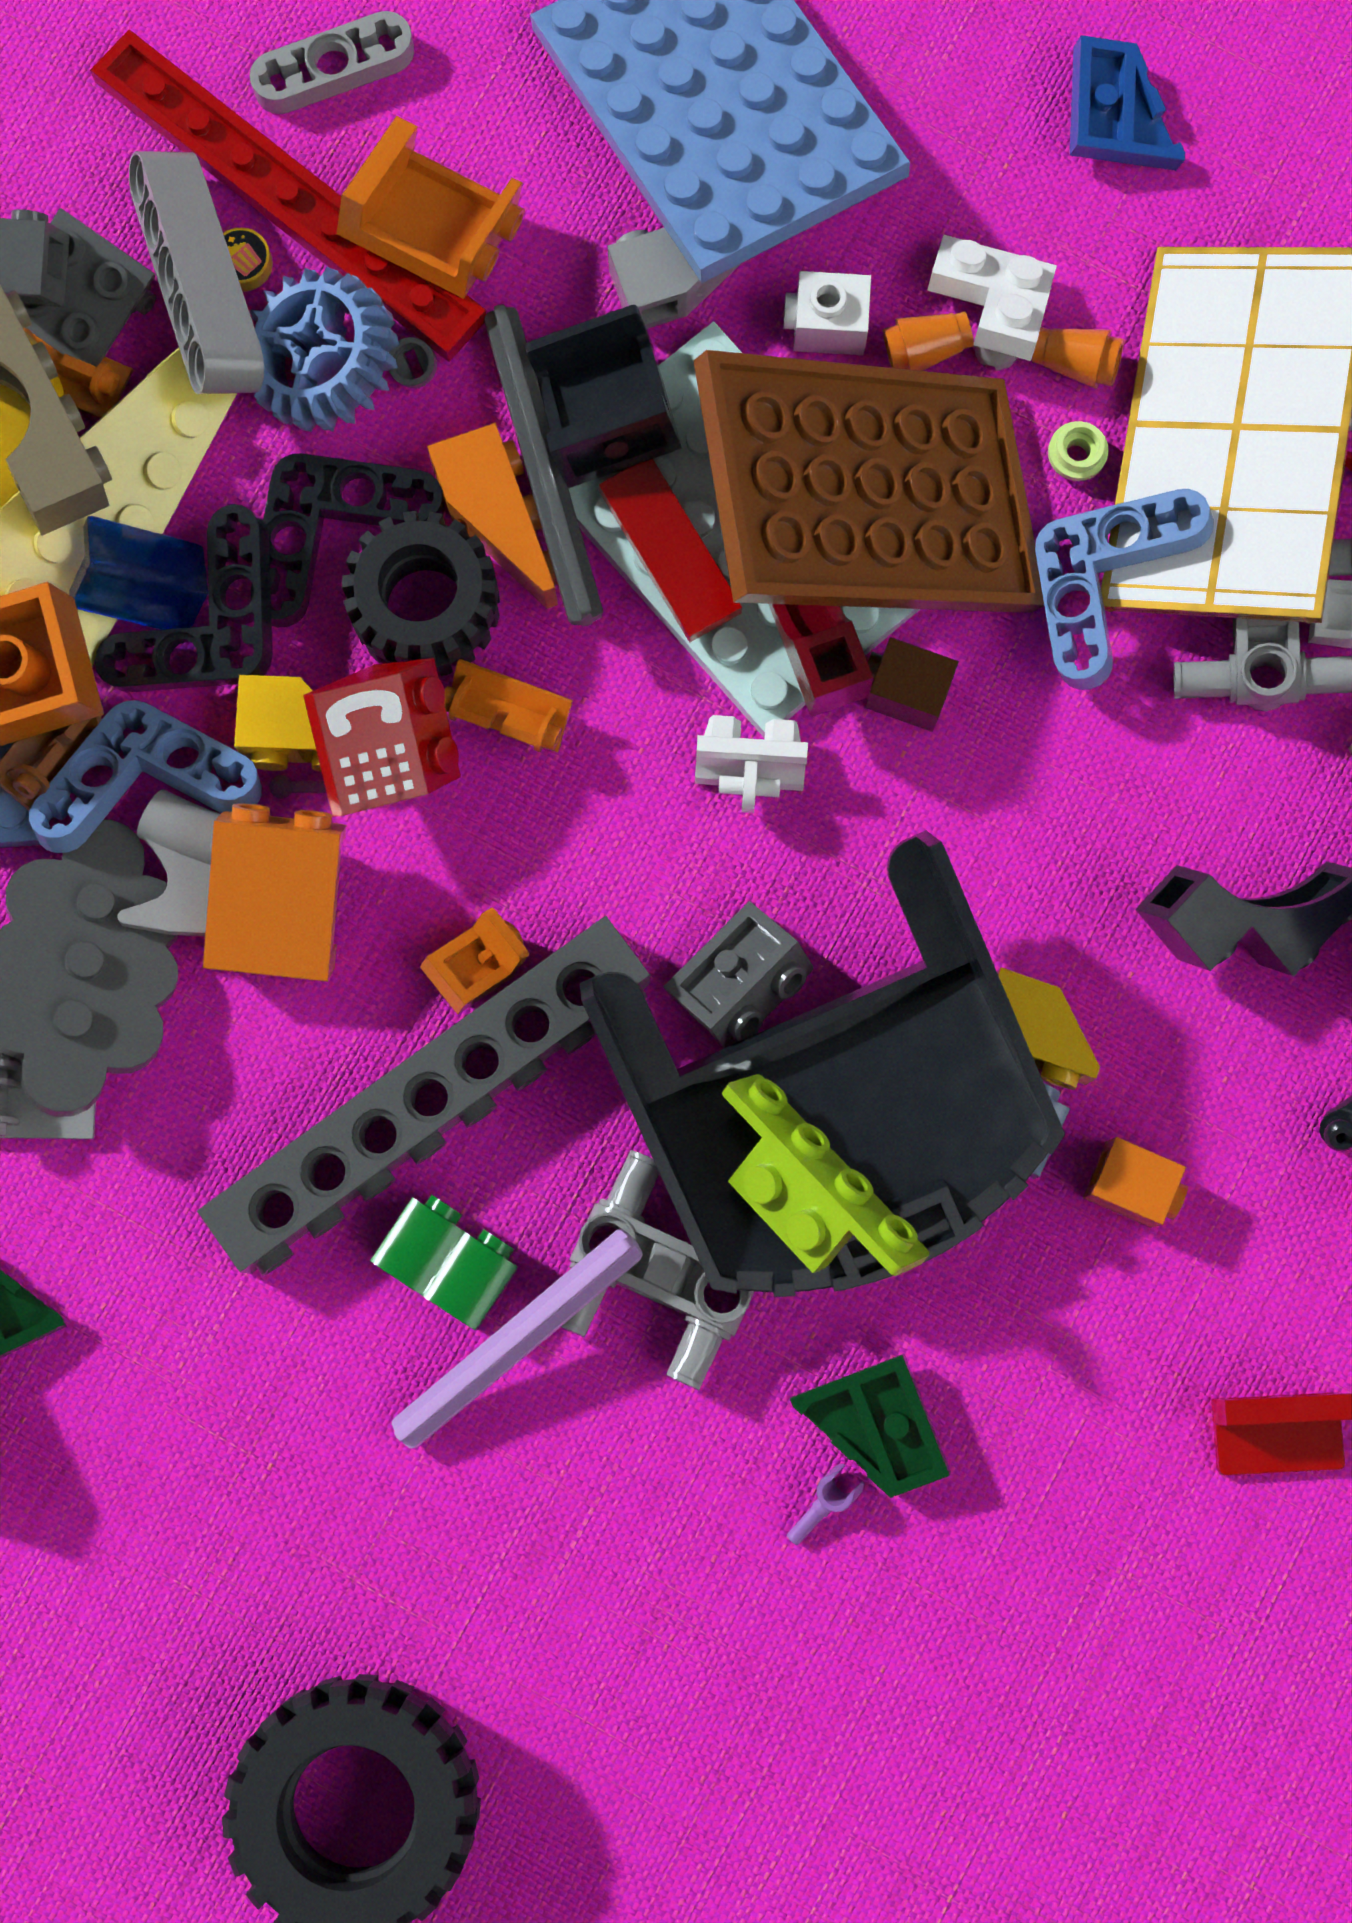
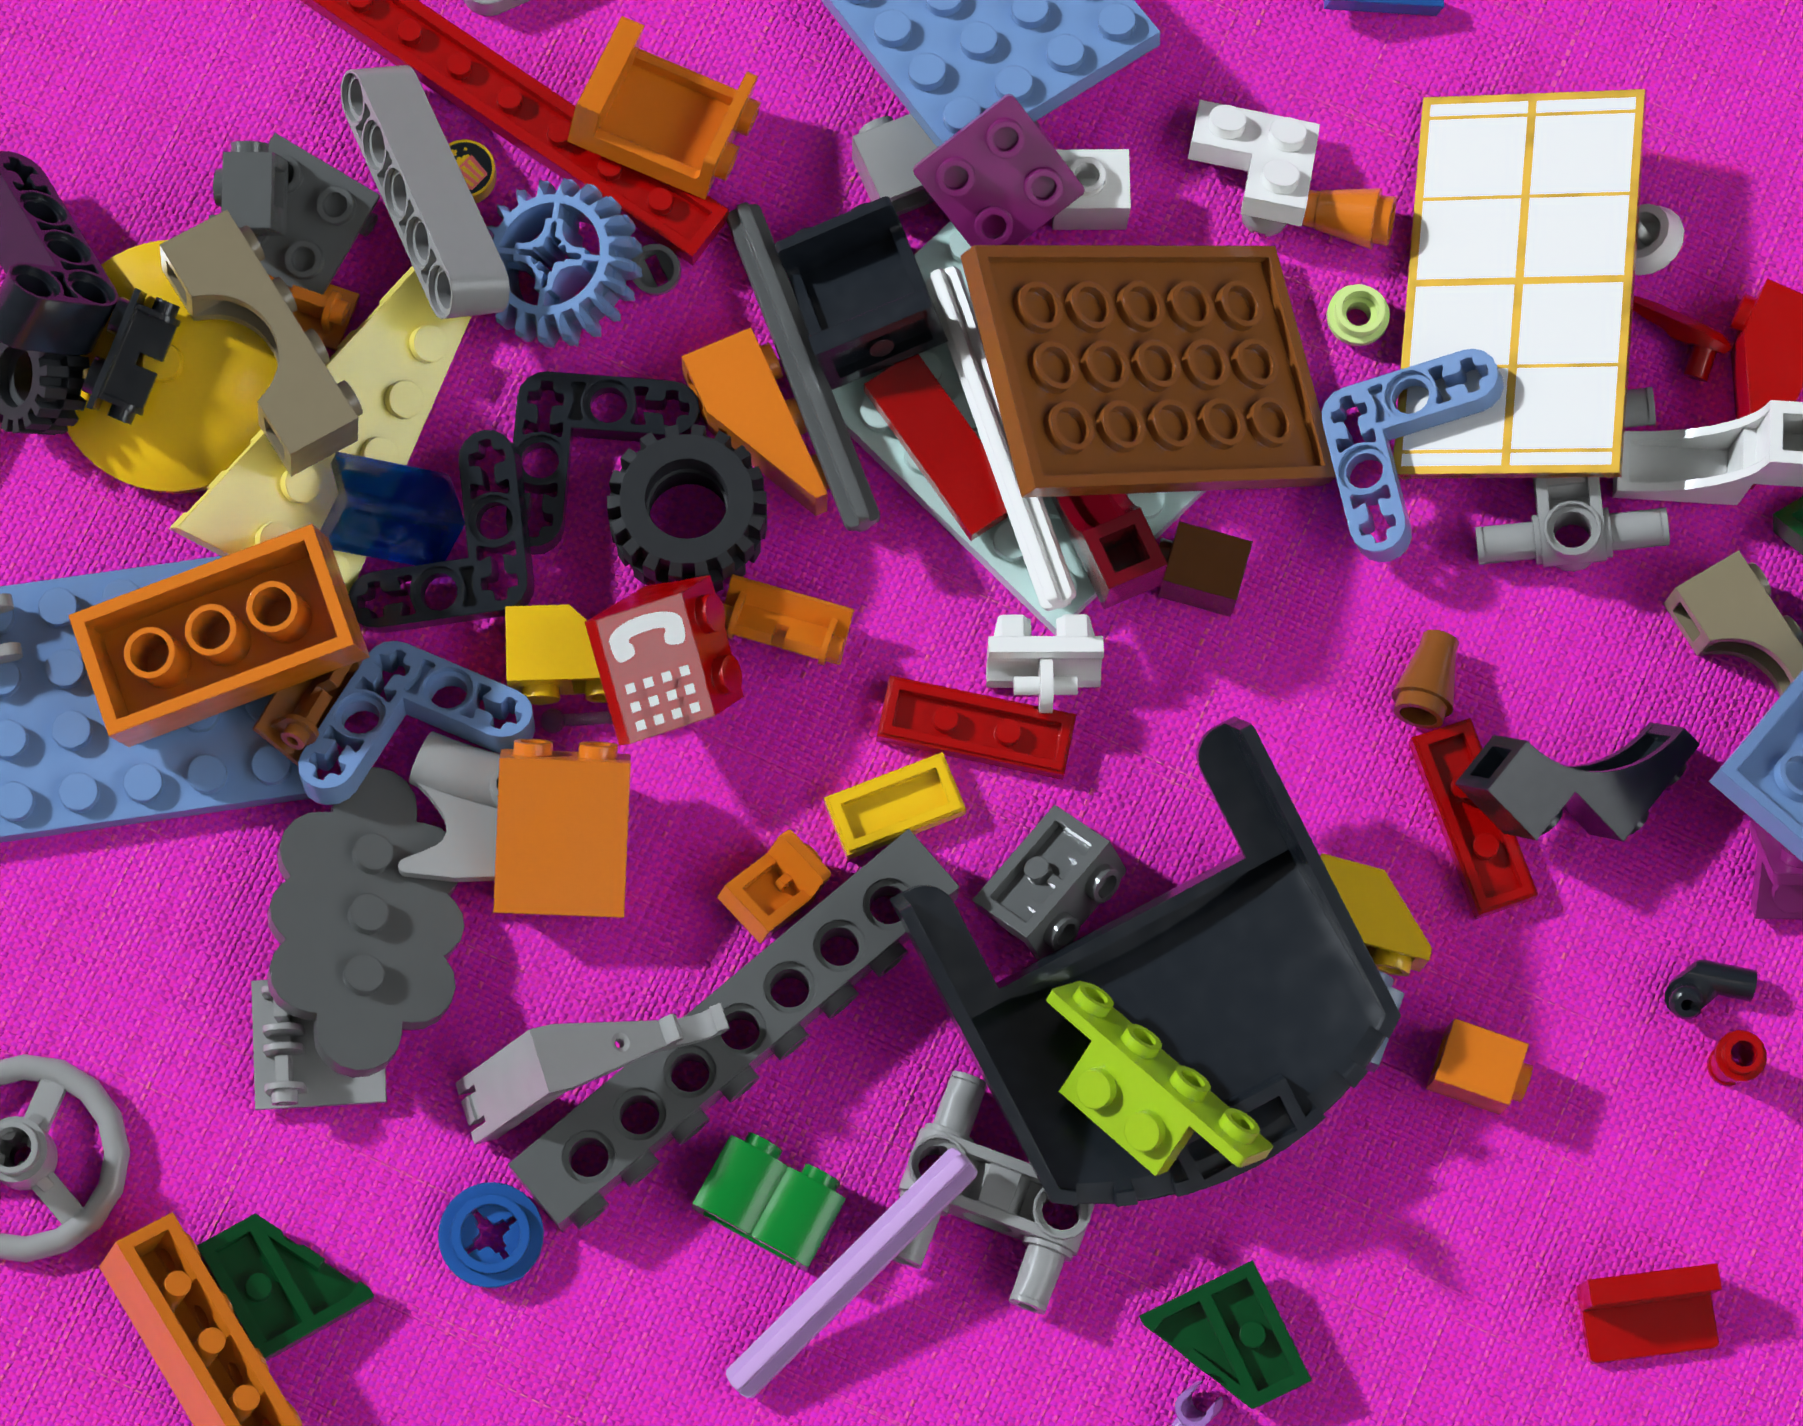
camera: 10 degrees left, 5 degrees down
orange cone [883,311,974,371] -> none
none -> blue gear [438,1182,544,1289]
none -> light grey hinge [455,1003,730,1145]
none -> yellow tile [824,752,967,860]
none -> red tile [876,675,1077,780]
none -> magenta bracket [913,94,1085,247]
none -> white axle [926,266,1076,611]
none -> dark orange cone [1391,630,1459,729]
none -> red tile [1408,718,1538,919]

